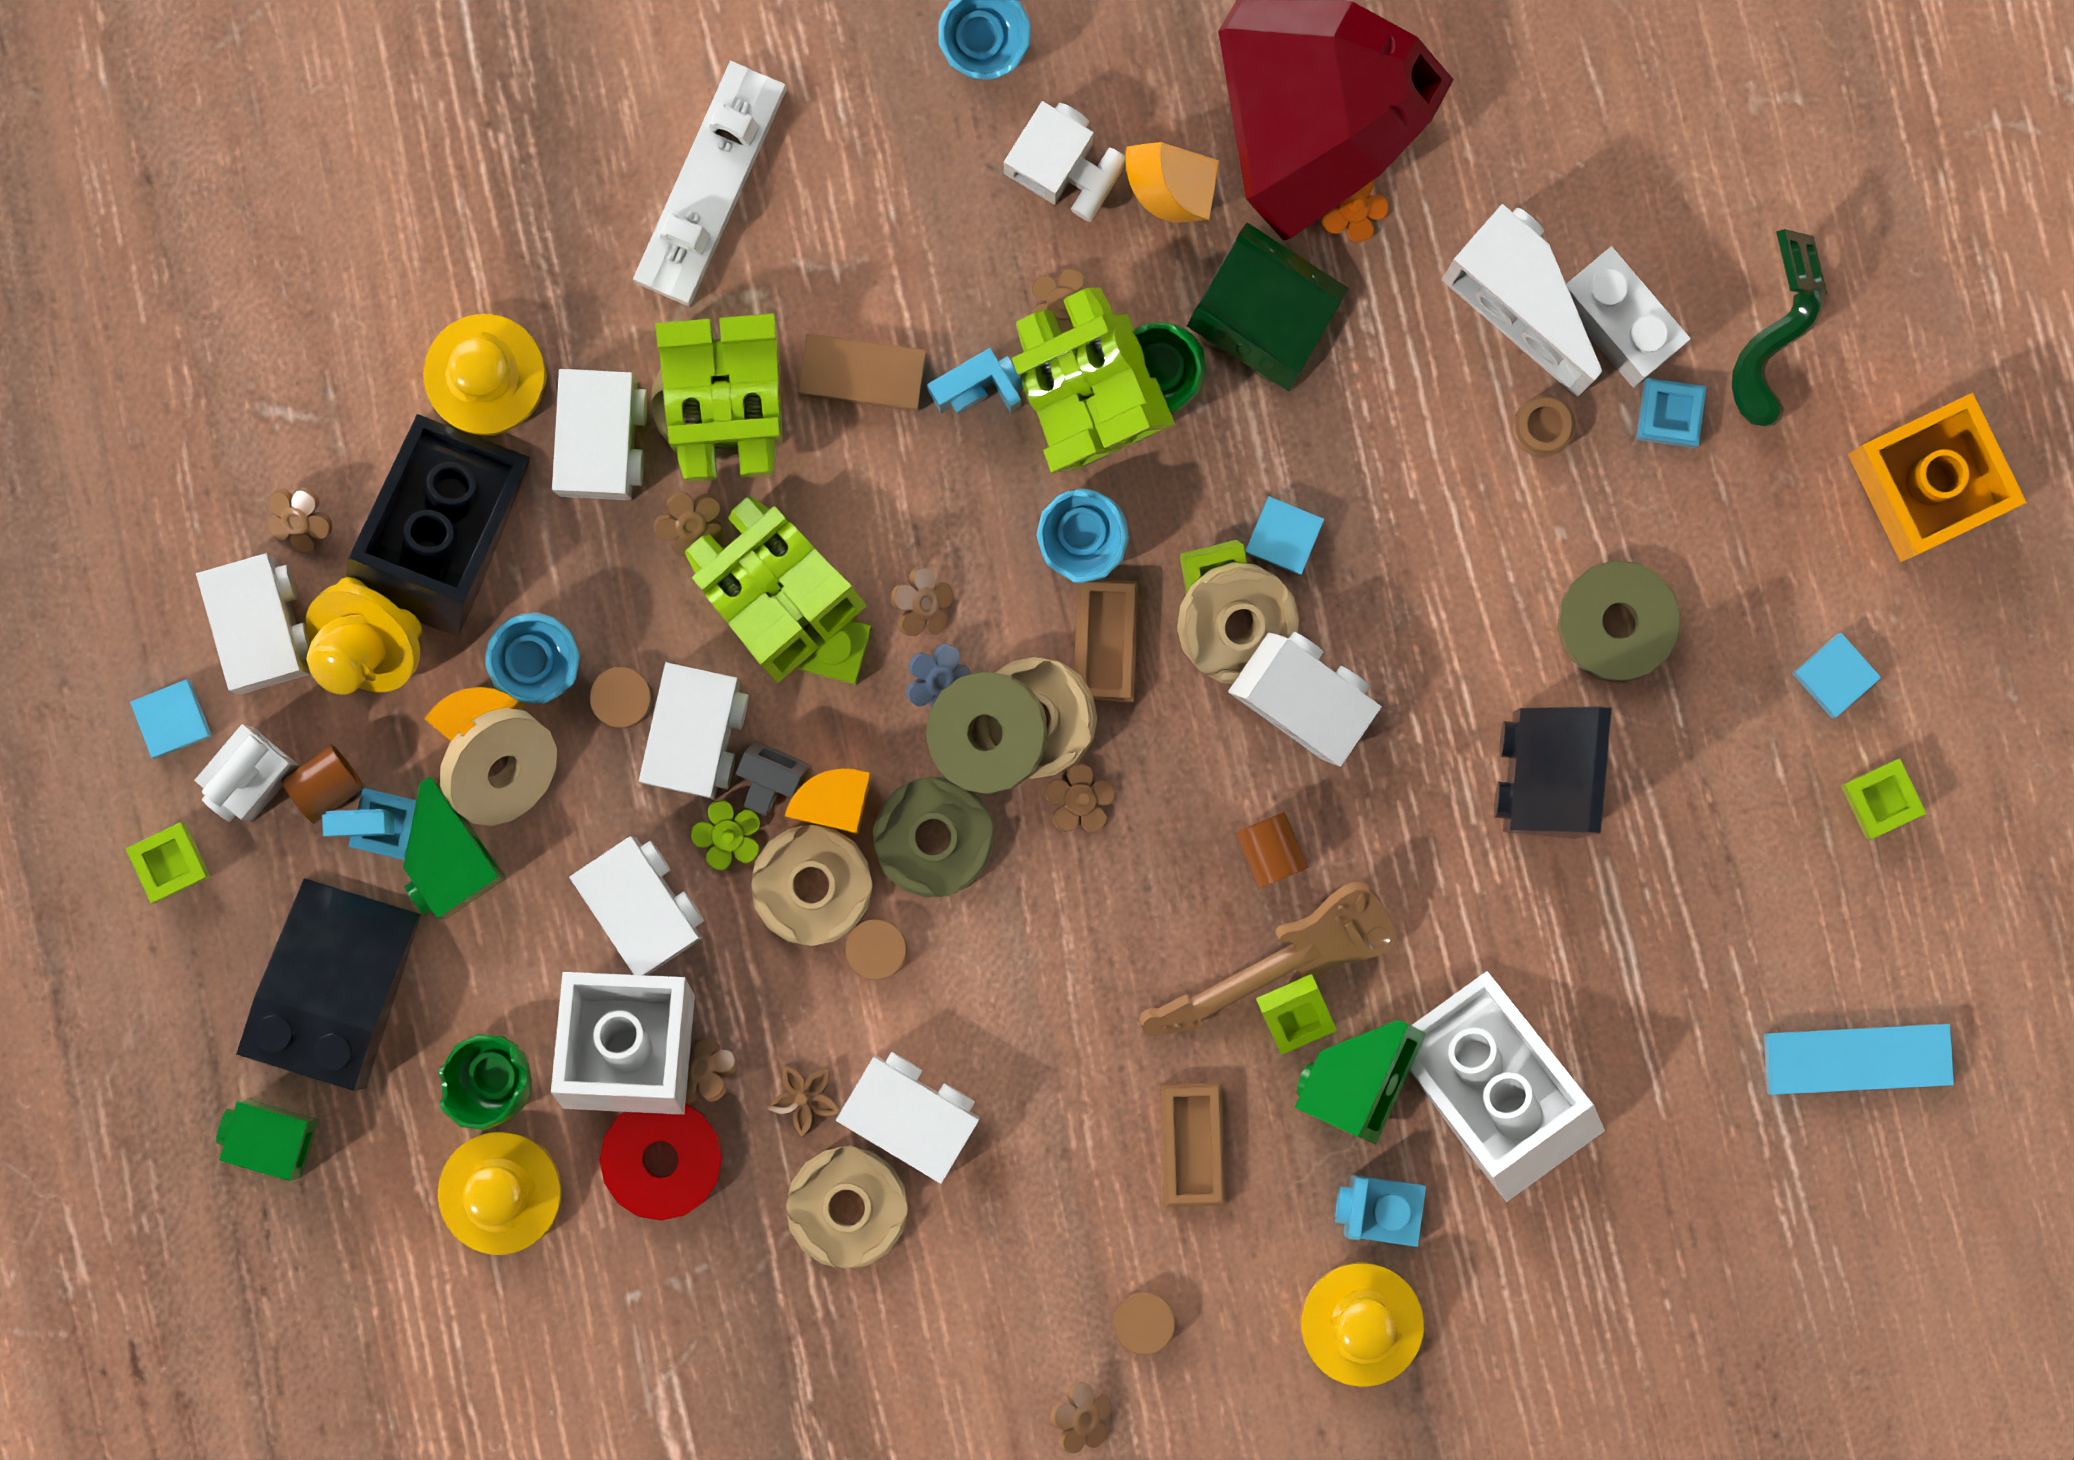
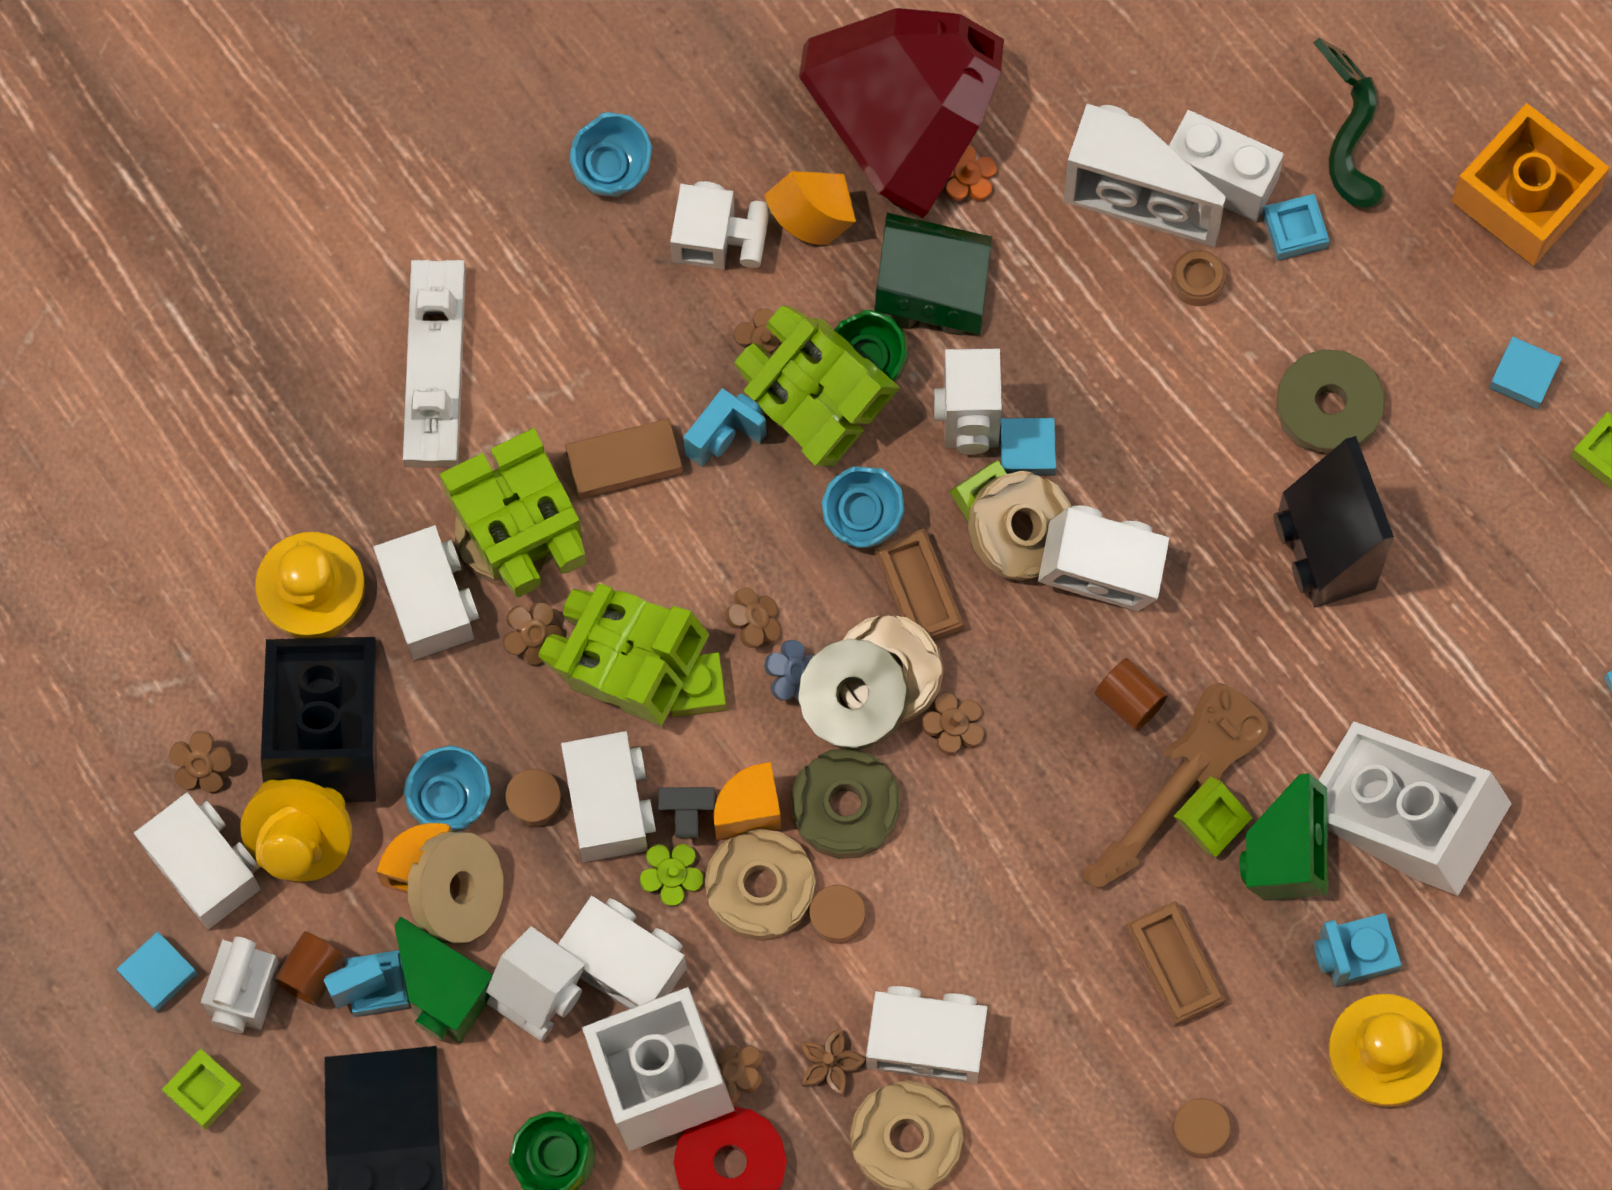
camera: 20 degrees left, 15 degrees down
none -> white brick [486,926,585,1042]
none -> white brick [934,348,1002,454]

